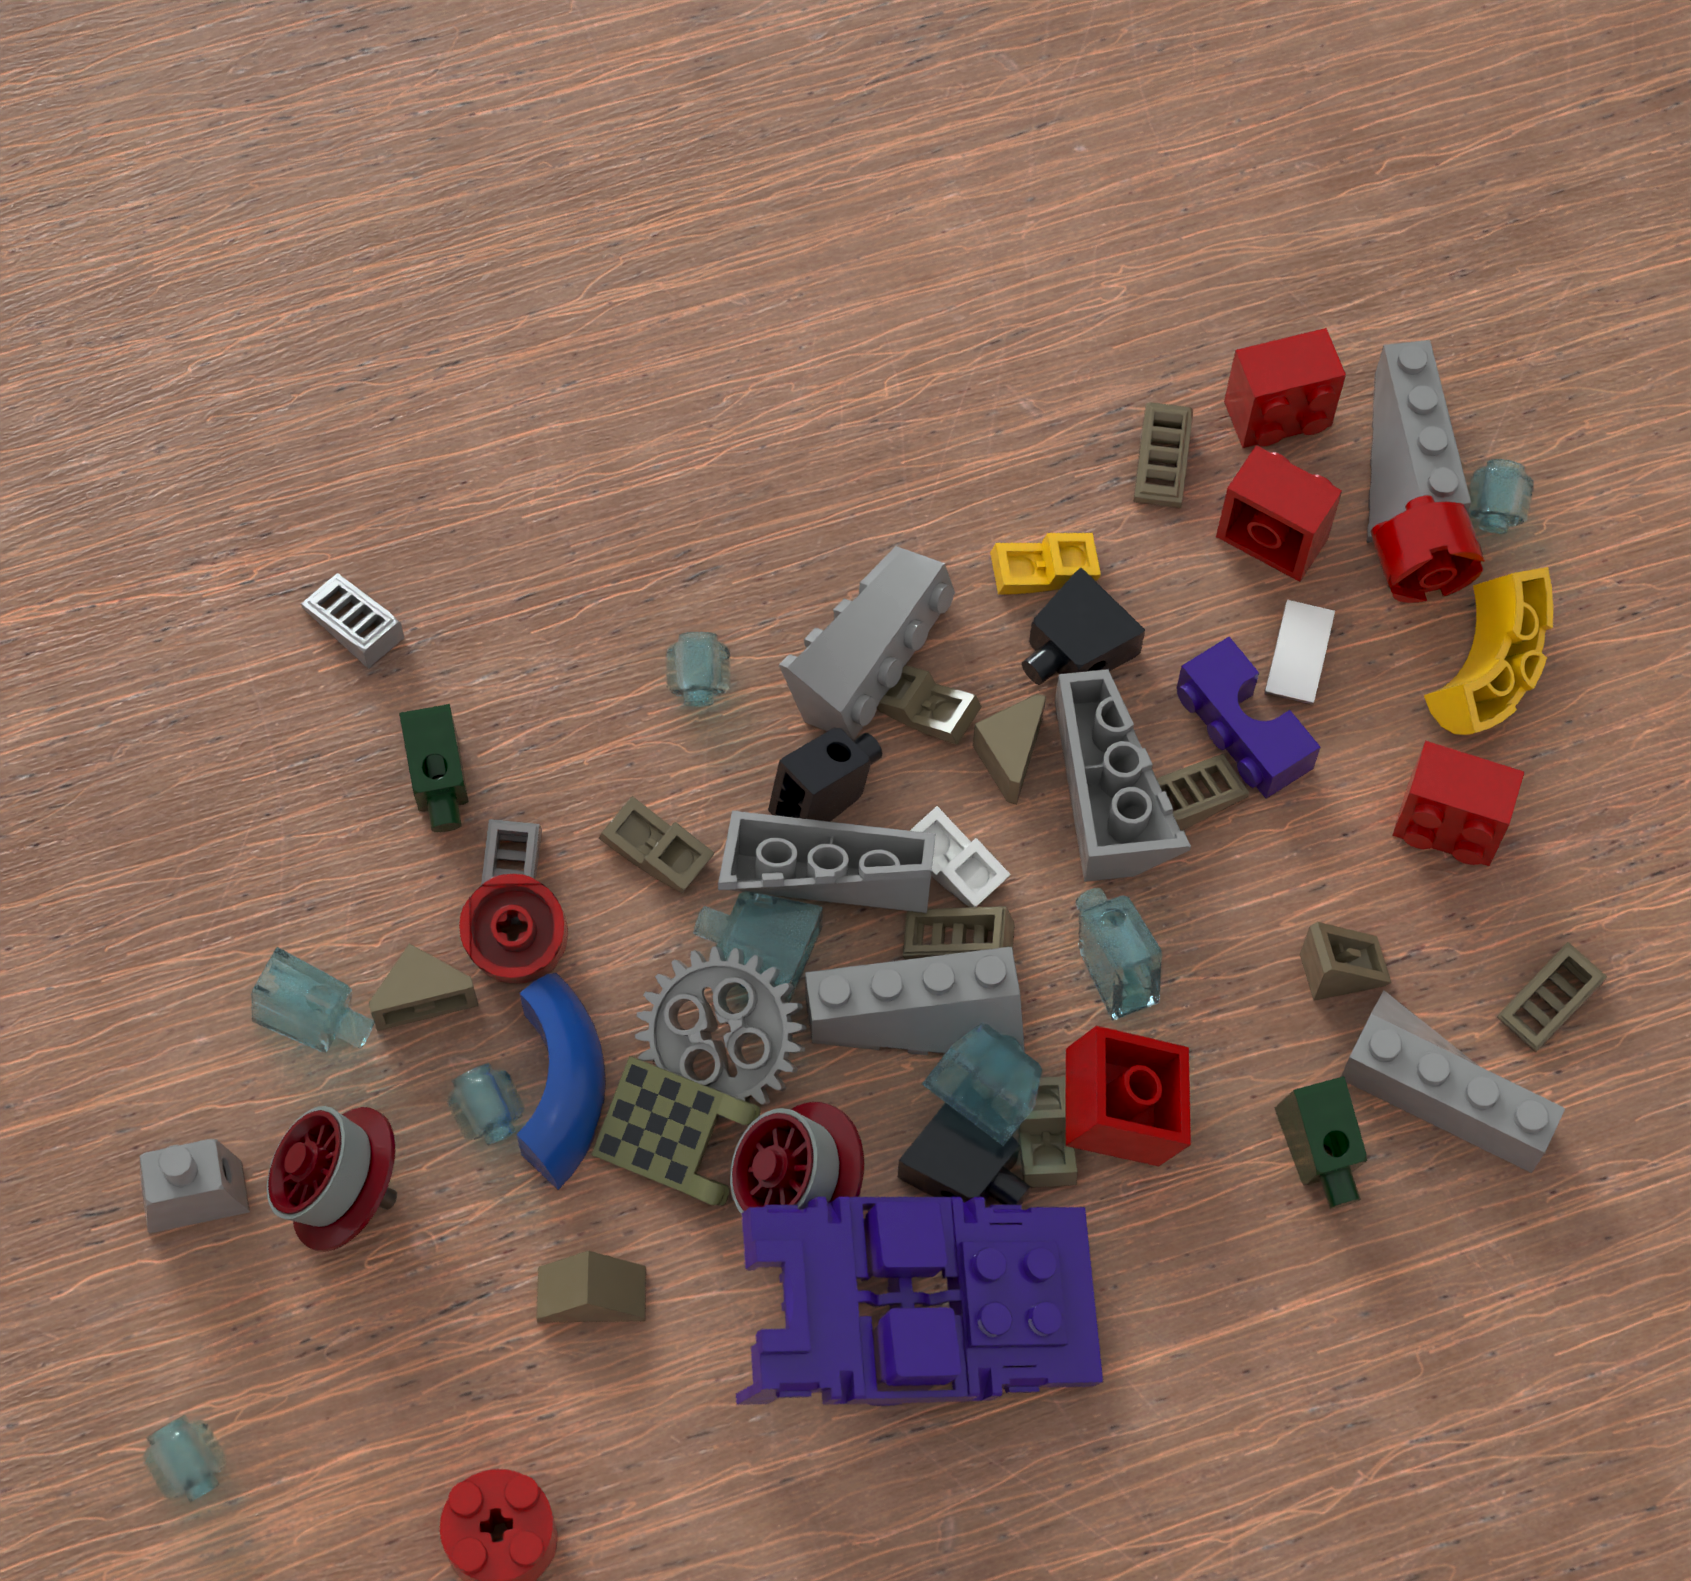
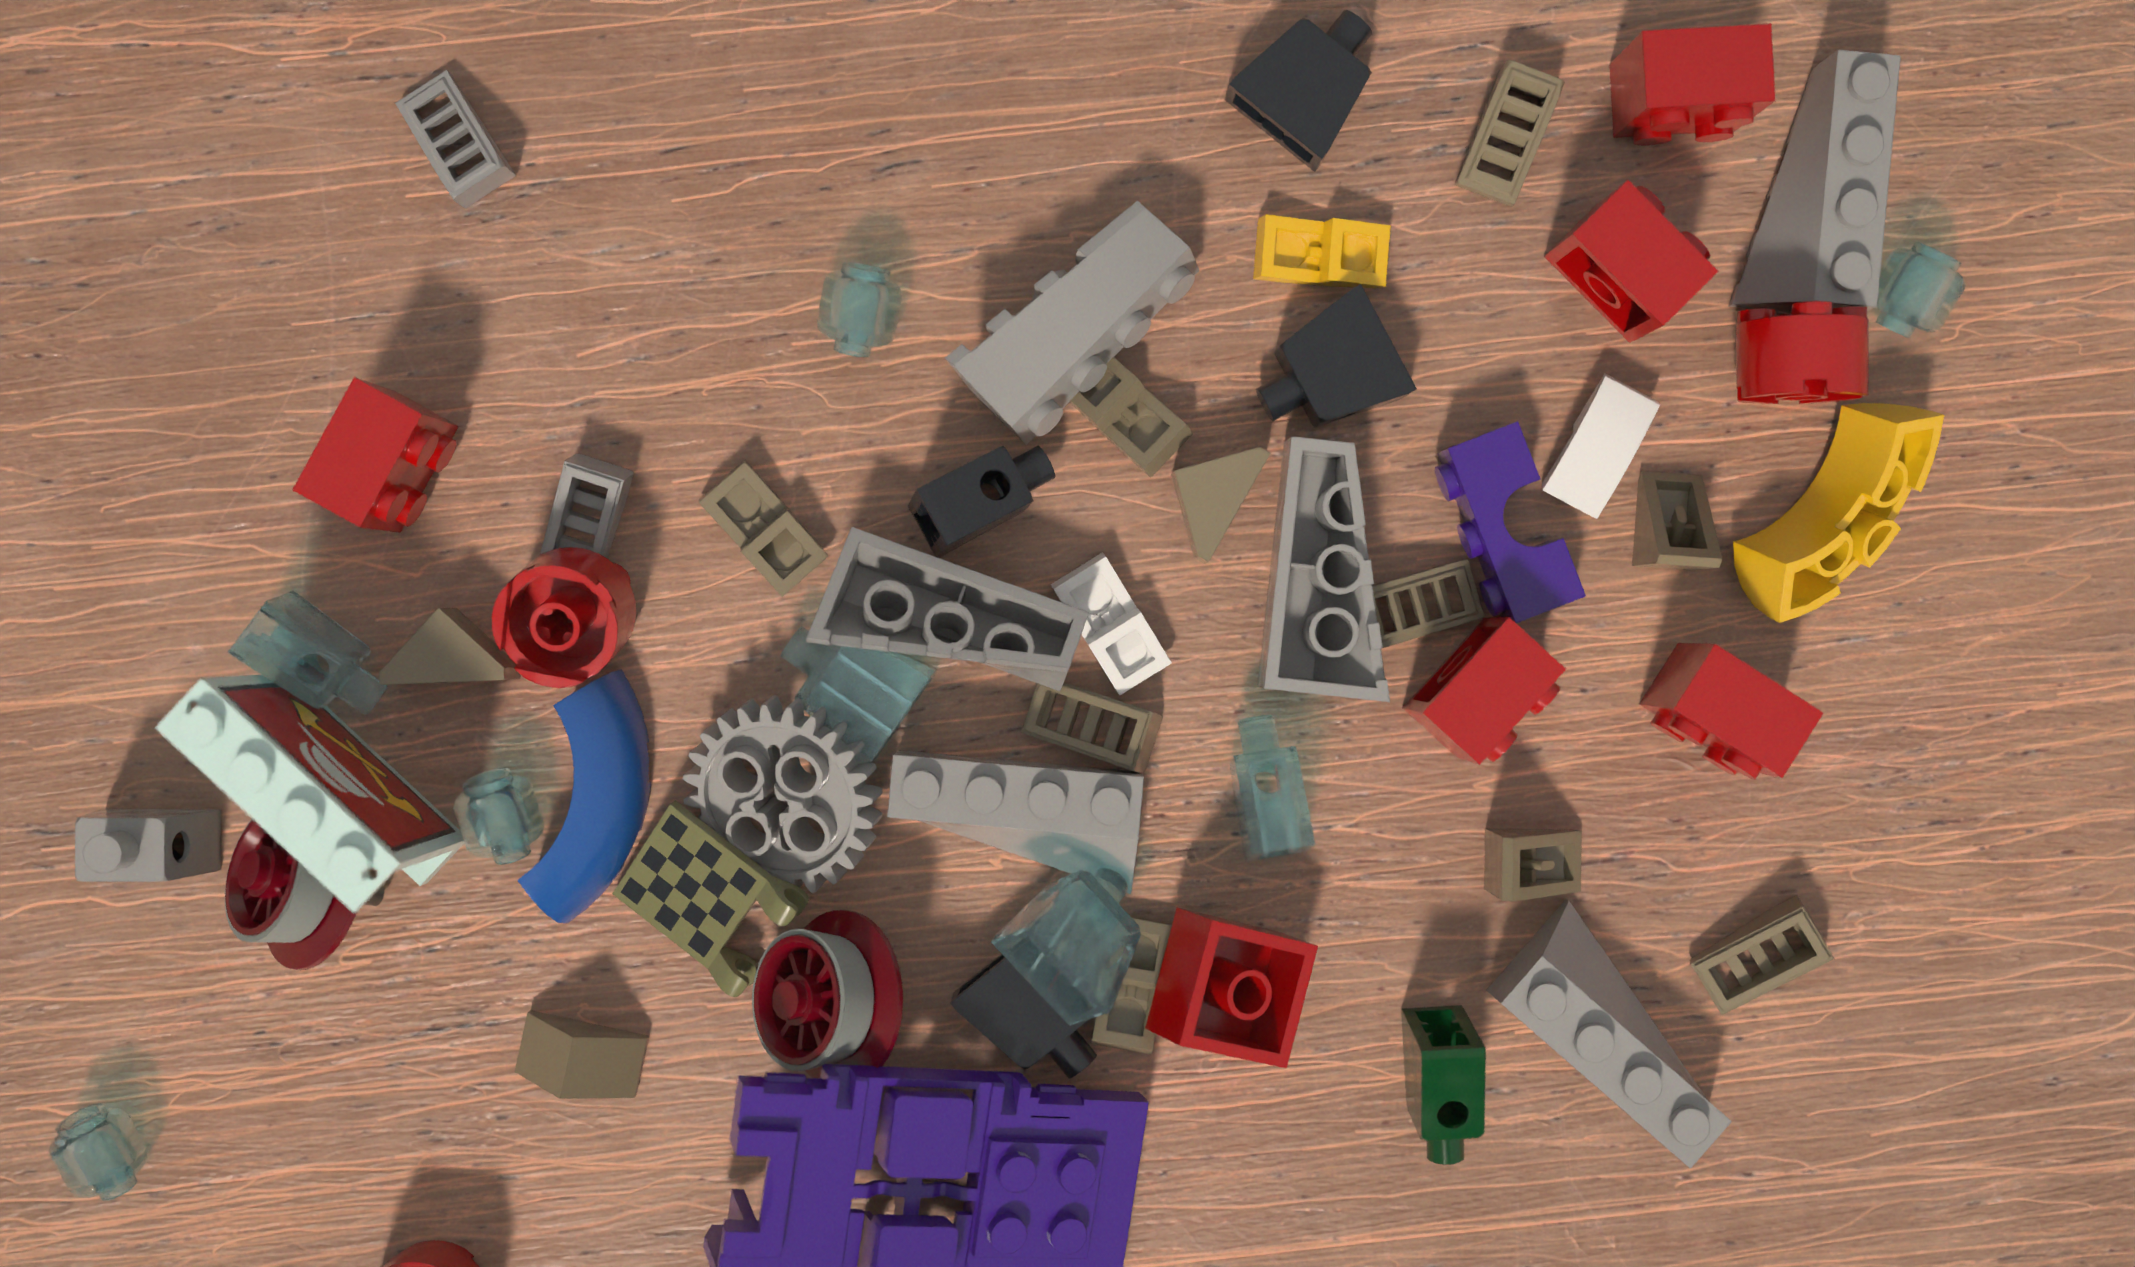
camera: 15 degrees right, 25 degrees up
dark green torso [399,704,469,832] -> none
none -> light aqua panel [155,673,469,913]
none -> red brick [292,377,459,533]
none -> black torso [1225,10,1372,172]
none -> red brick [1402,617,1566,765]
none -> dark tan slope [1632,471,1723,570]

